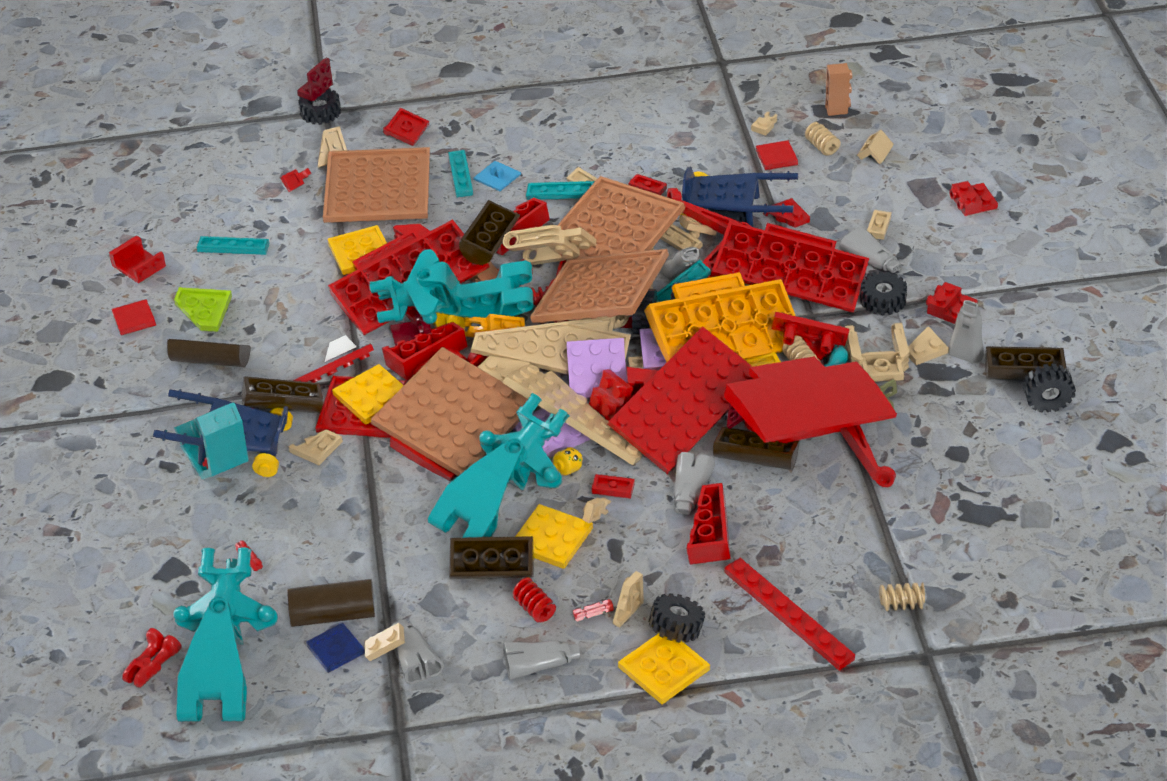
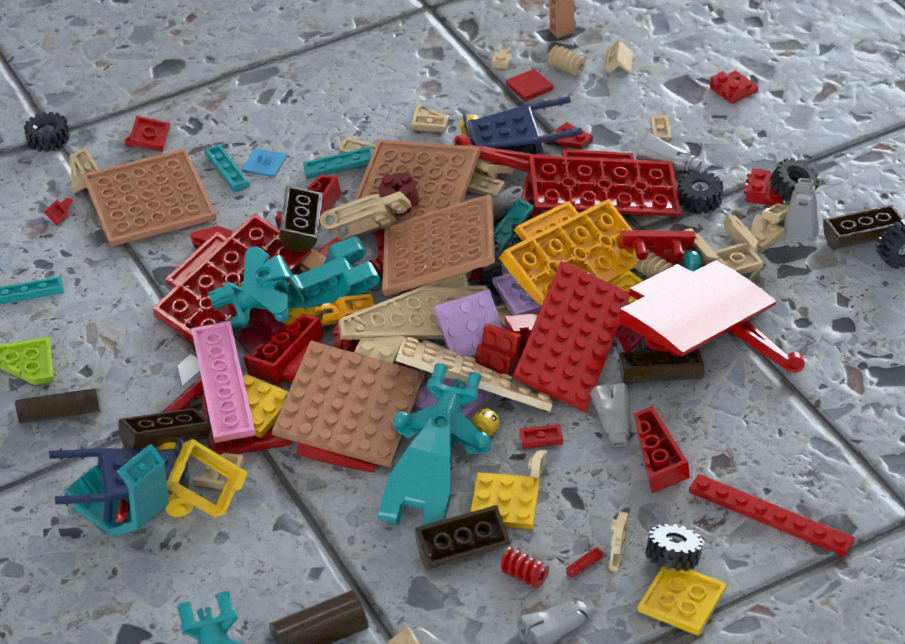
camera: 20 degrees left, 0 degrees up
red axle [235,540,263,571] -> none
dark red bracket [297,57,333,101] -> none
yellow plate [327,225,387,275] -> none
red plate [628,174,667,195] -> none
tan piece [879,582,925,611] -> none
none -> yellow piece [167,439,247,518]
none -> bright pink plate [191,321,255,443]
none -> dark red brick [379,172,420,215]
none -> tan wing [411,104,449,132]
none -> tan plate [761,203,789,223]
none -> black tyre [770,158,820,202]

